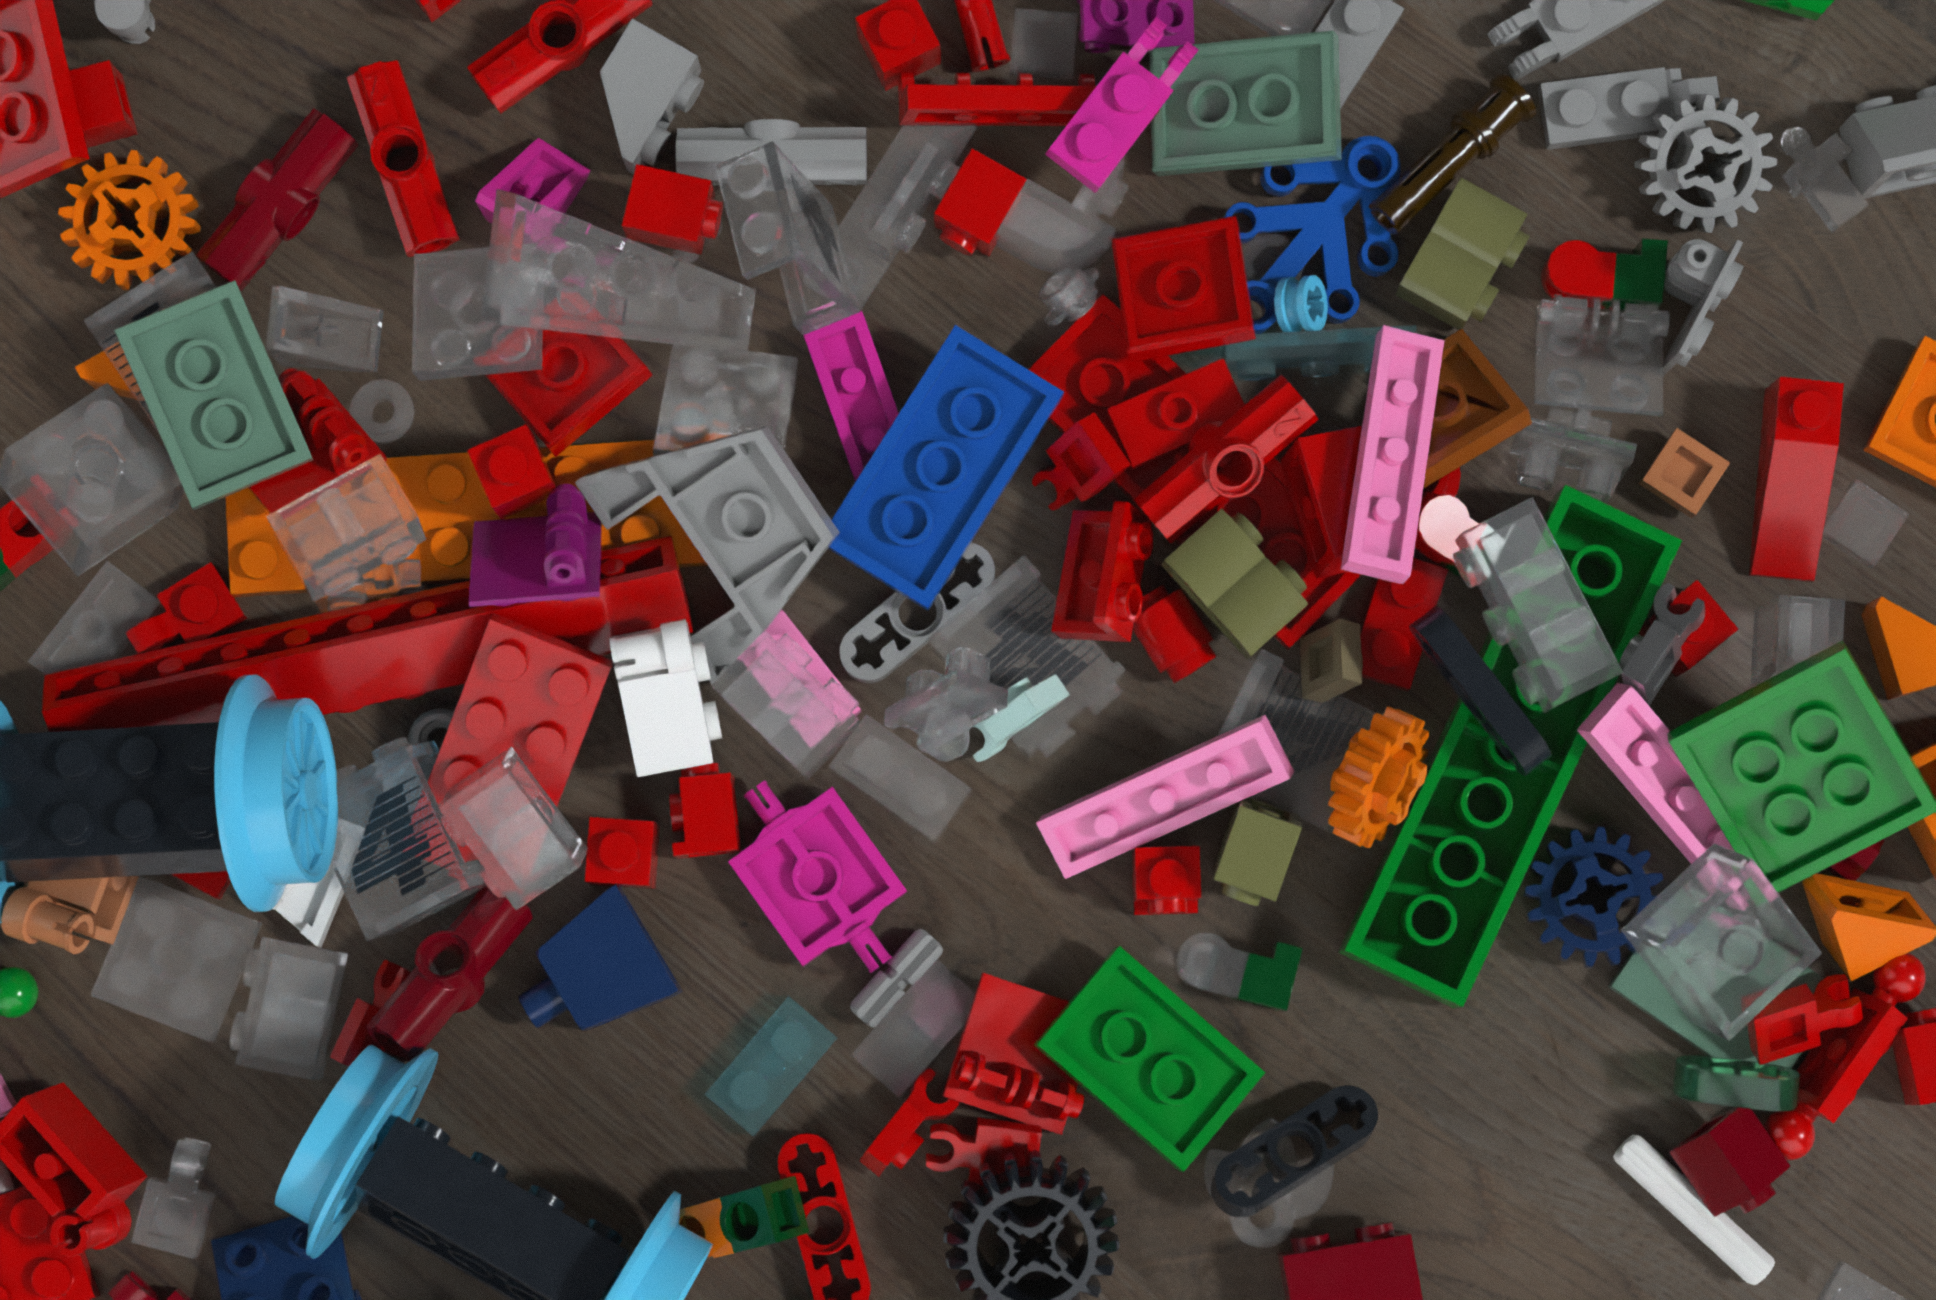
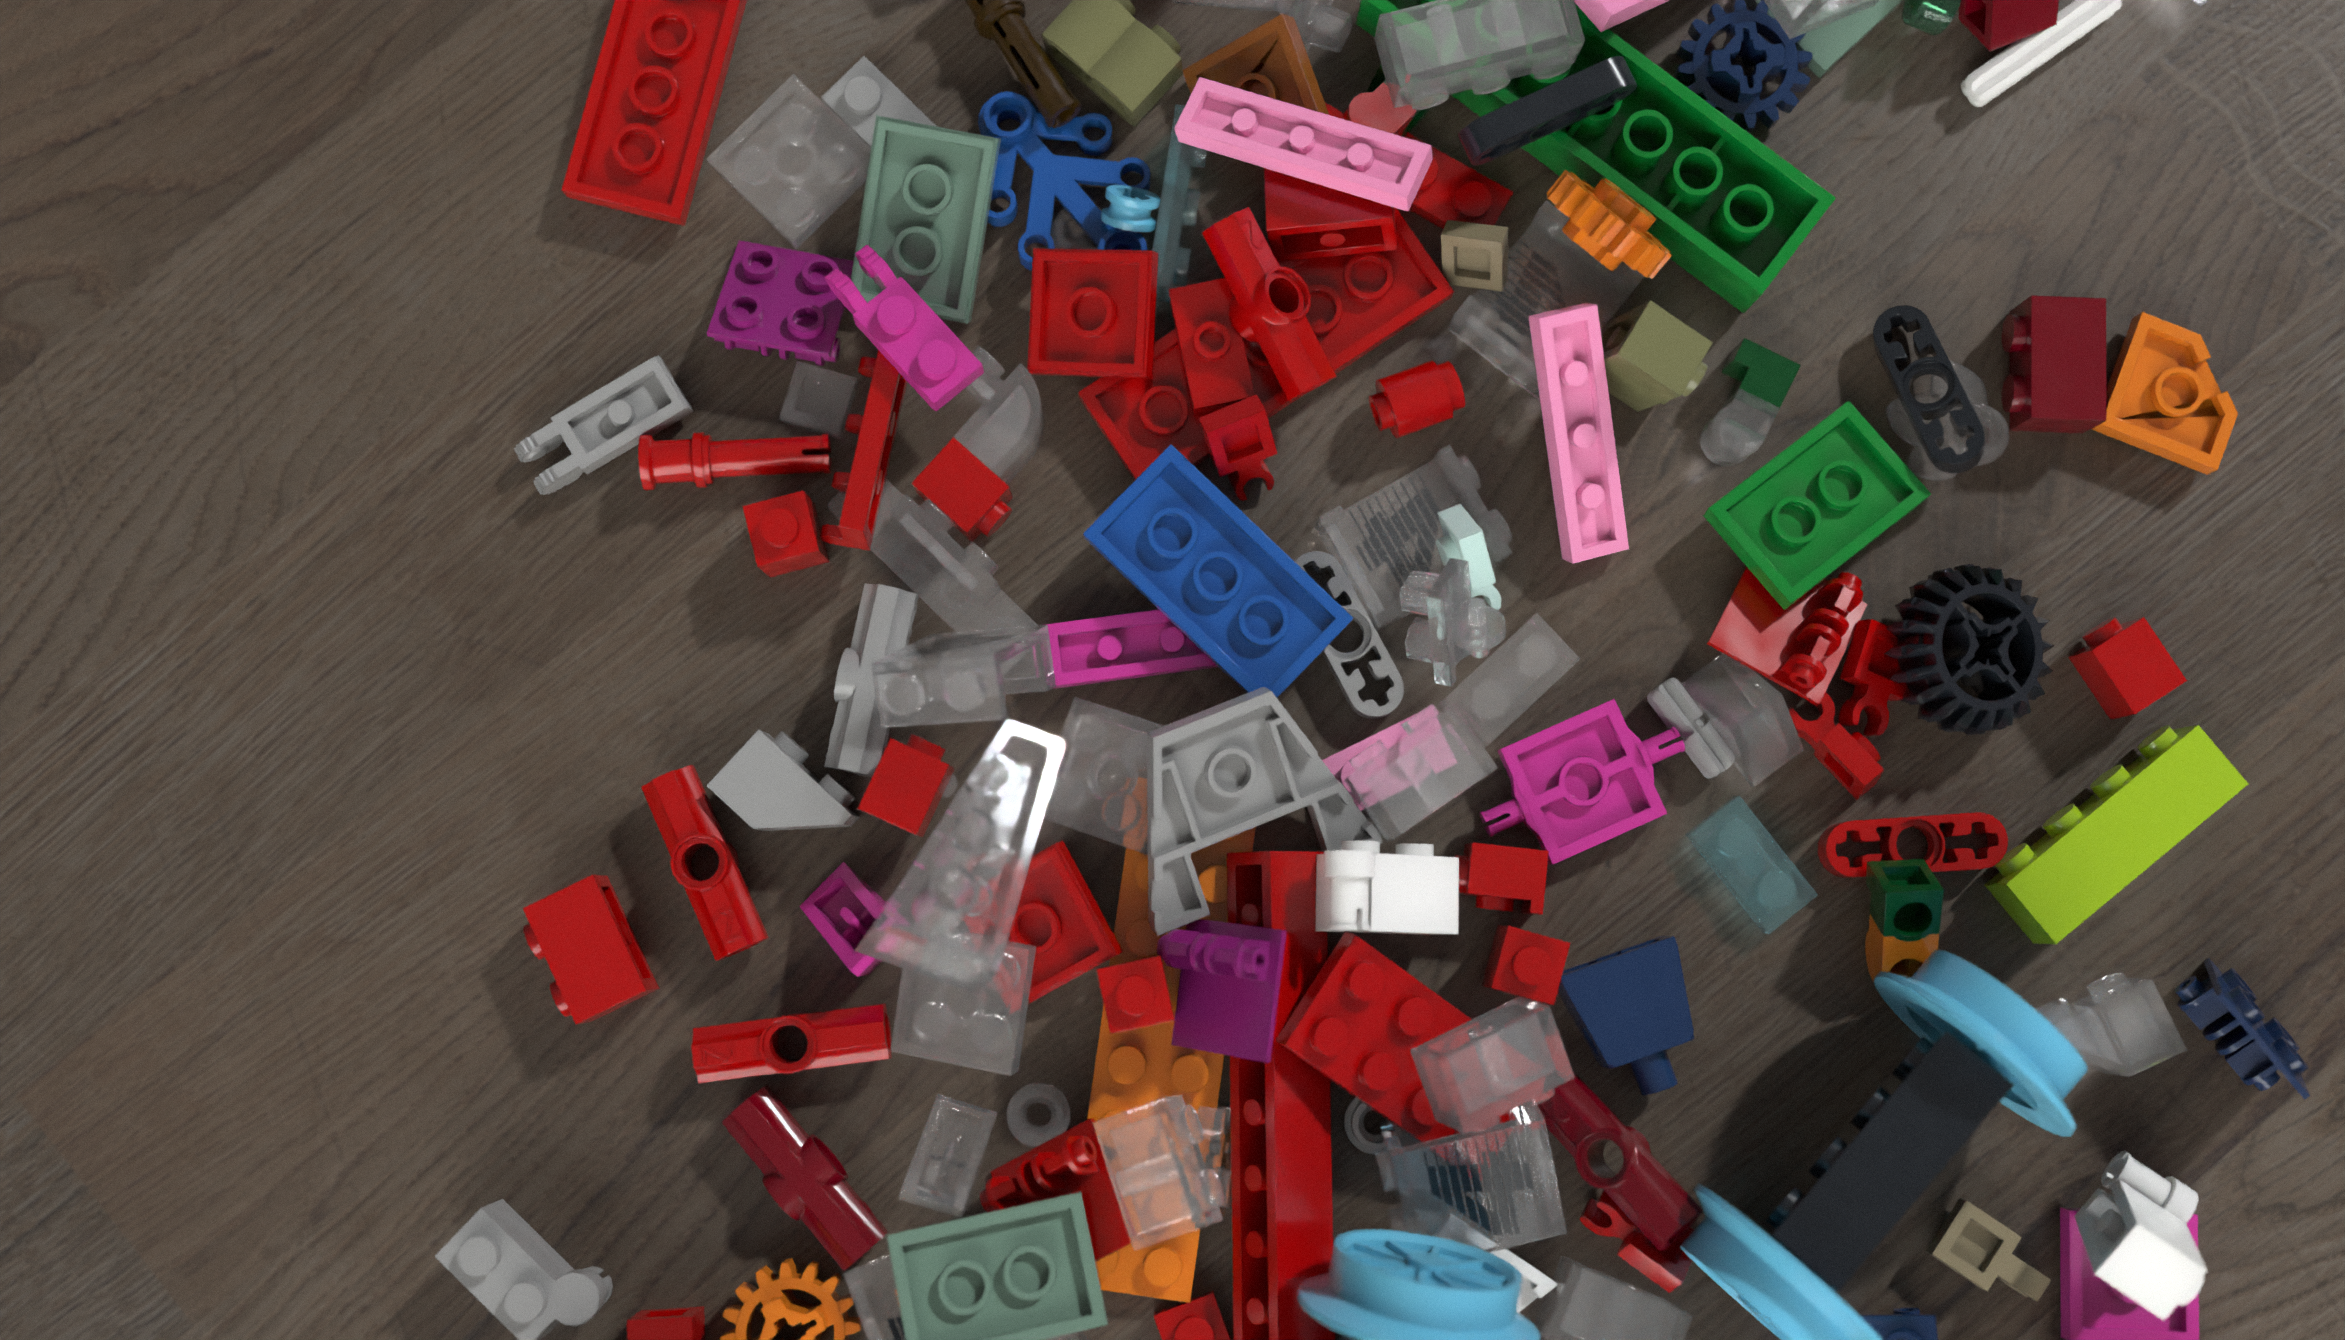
camera: 80 degrees left, 0 degrees up
clear plate [1038,263,1100,327] -> none
red bracket [1051,501,1153,642] -> none
red brick [1132,846,1202,915] -> none
olive brick [1161,509,1308,660] -> none

